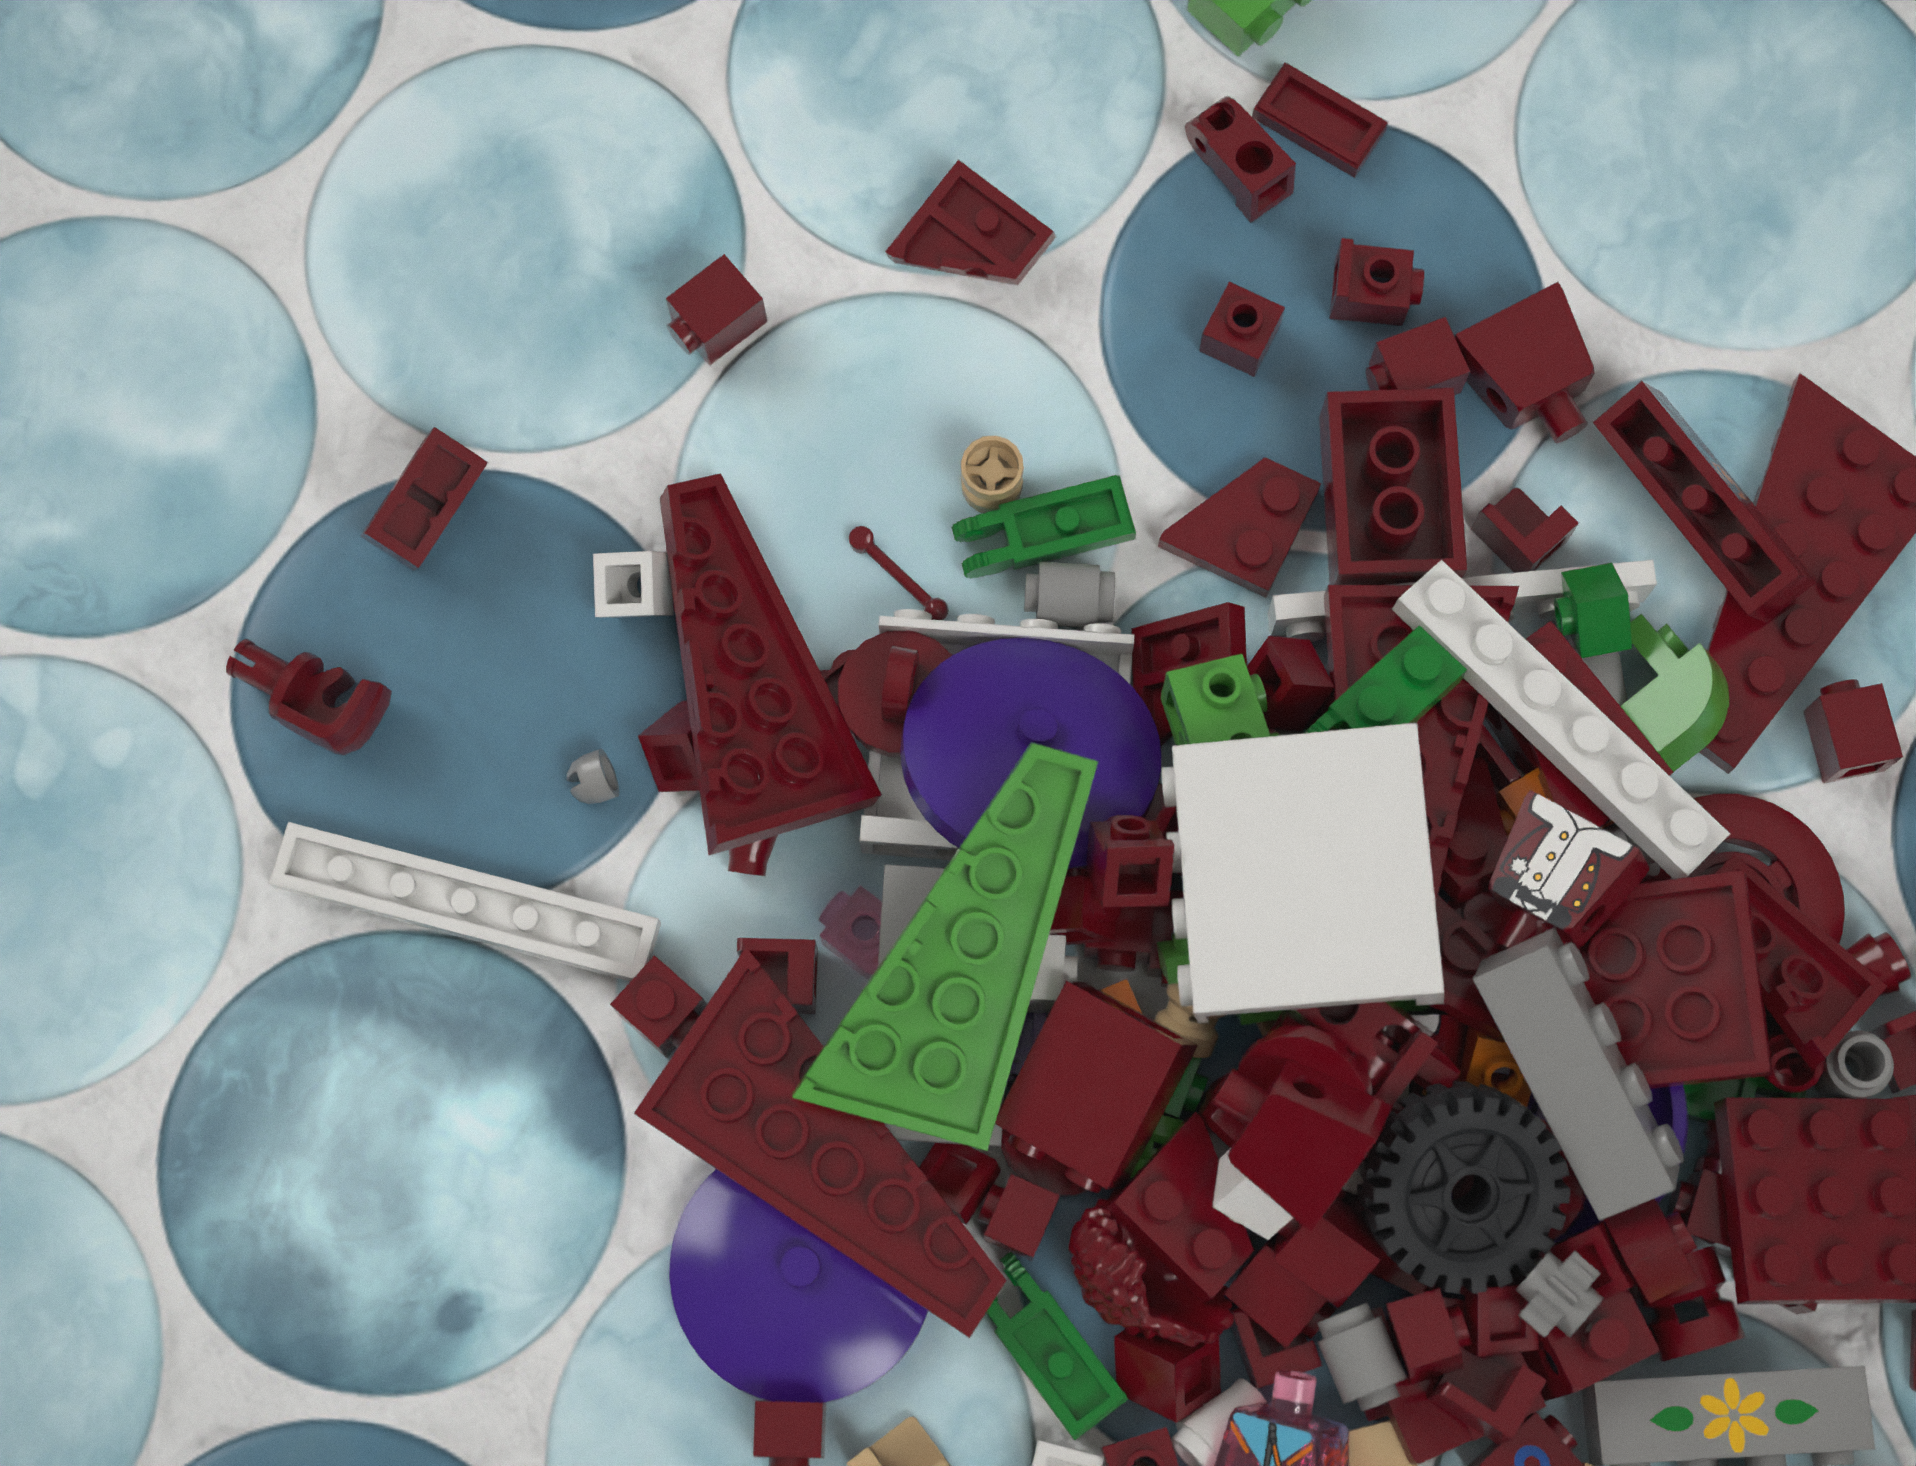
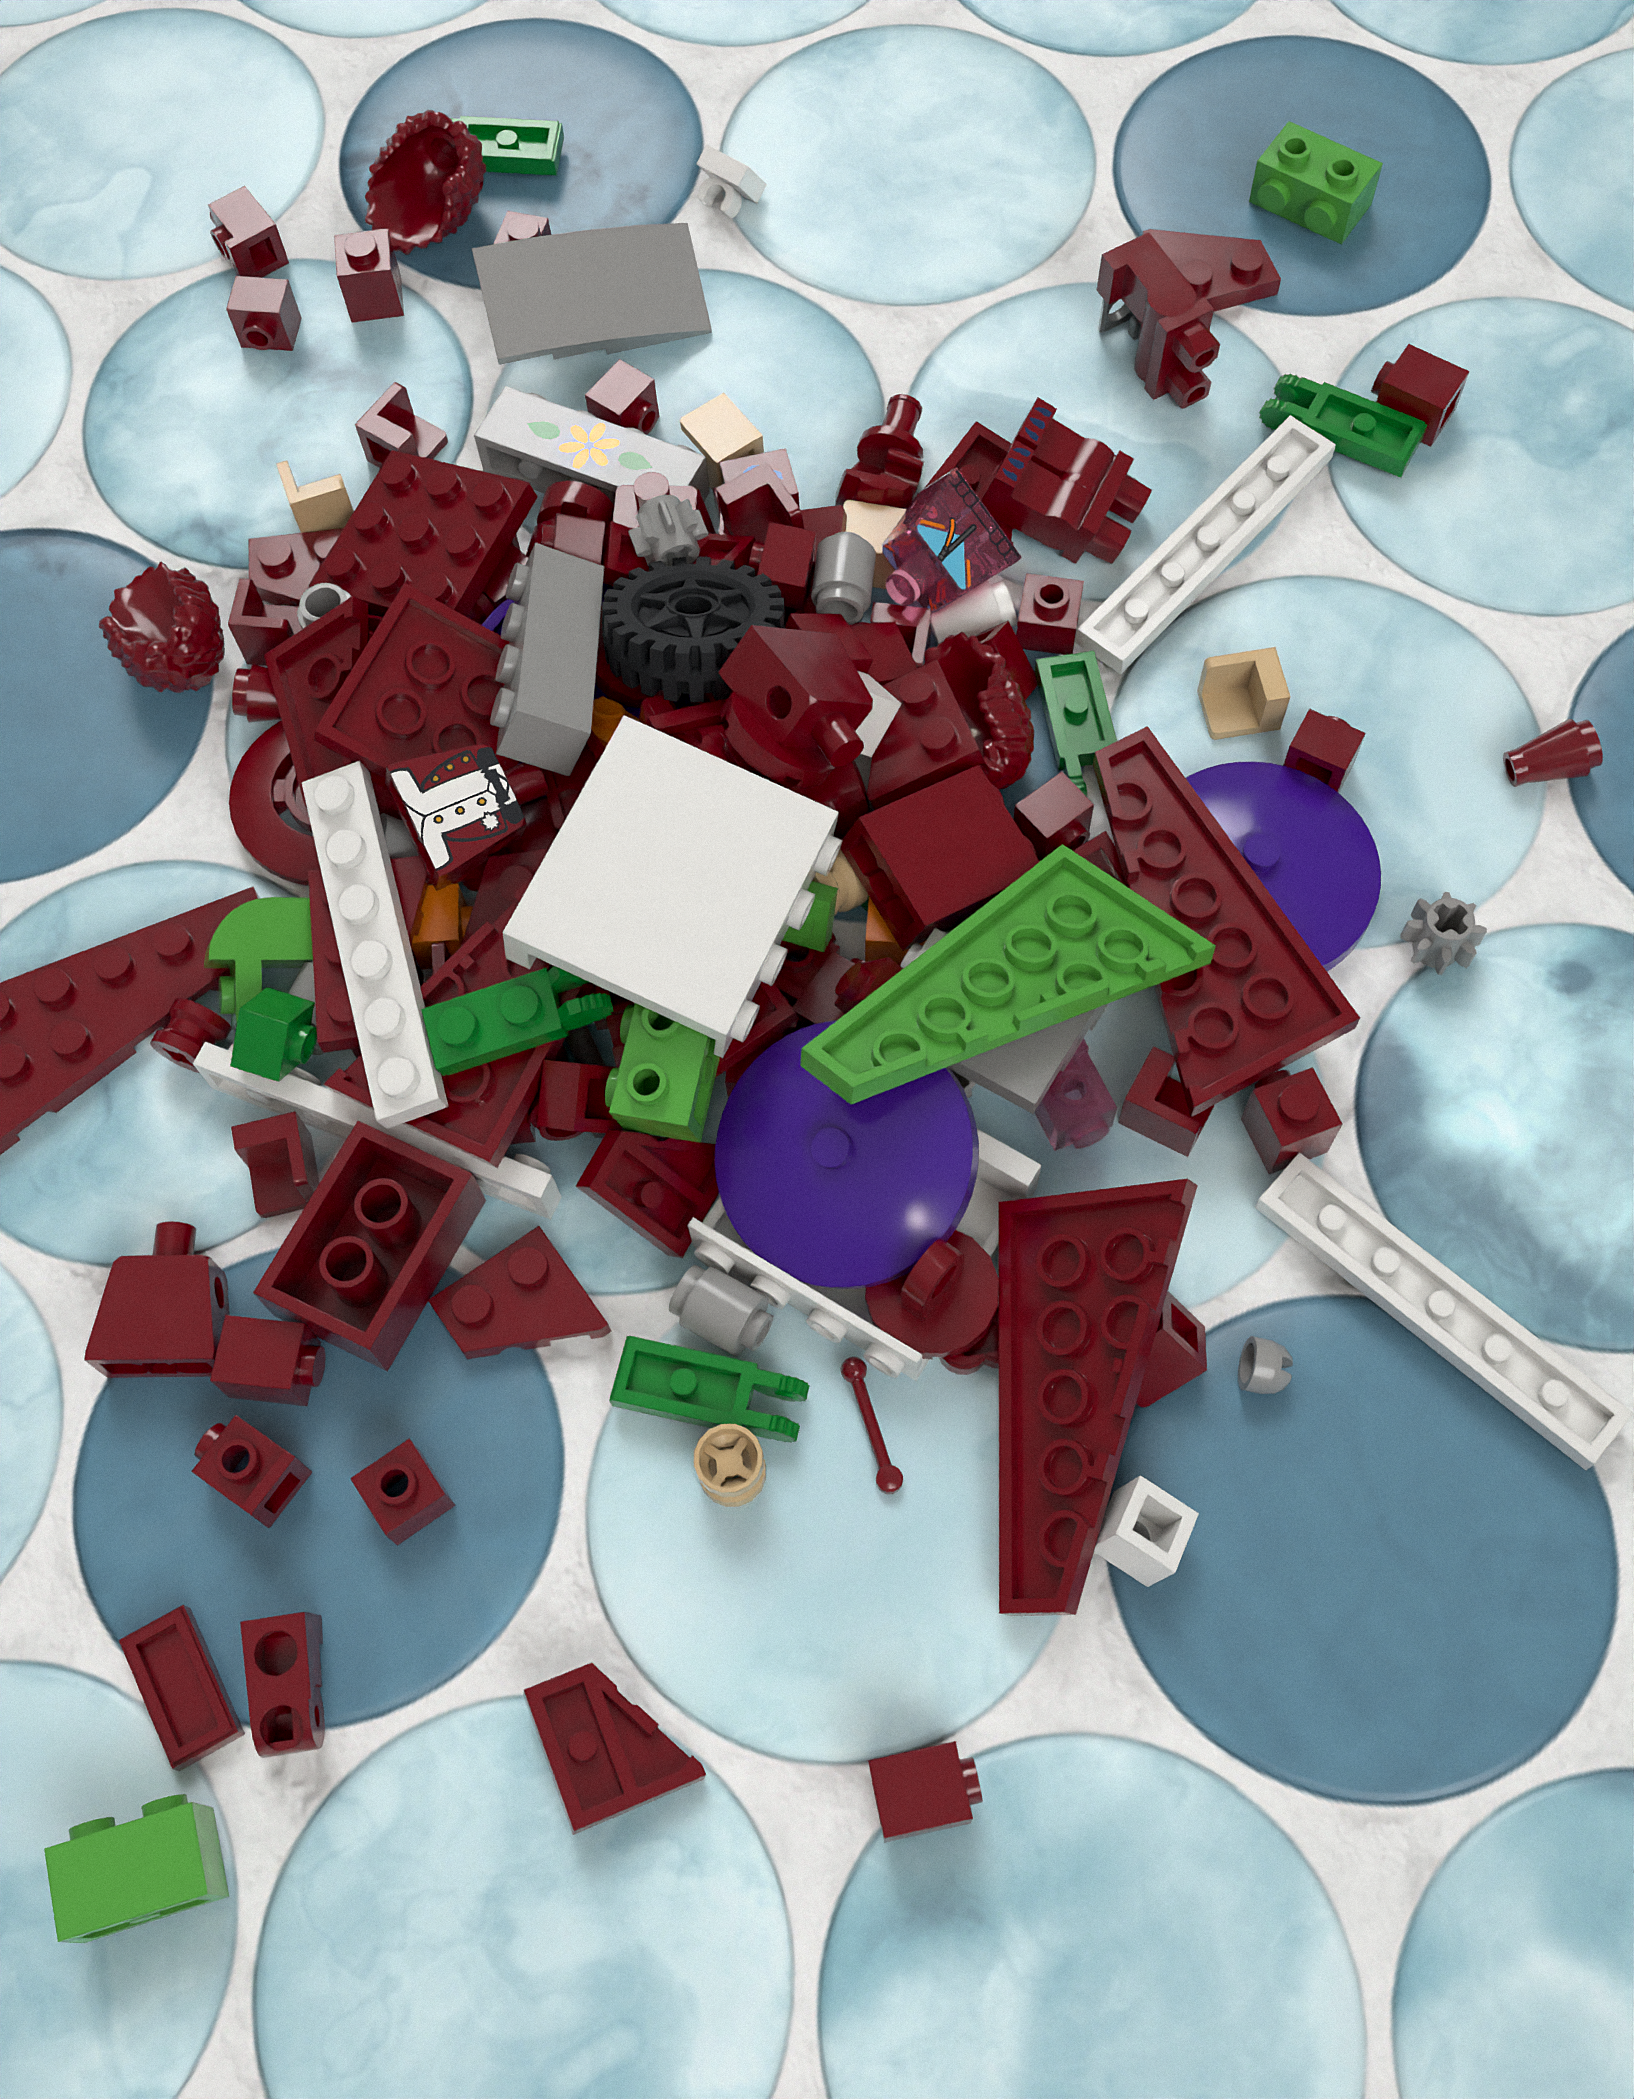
camera: 150 degrees left, 10 degrees down
dark red piece [226,639,392,755] -> none
dark red brick [360,427,488,571] -> none
dark red brick [1086,815,1175,907] -> none
dark red brick [1592,381,1817,623] -> none
dark red brick [1803,679,1903,784] -> none
none -> dark red wheel [150,998,232,1073]
none -> light grey gear [1400,892,1487,975]

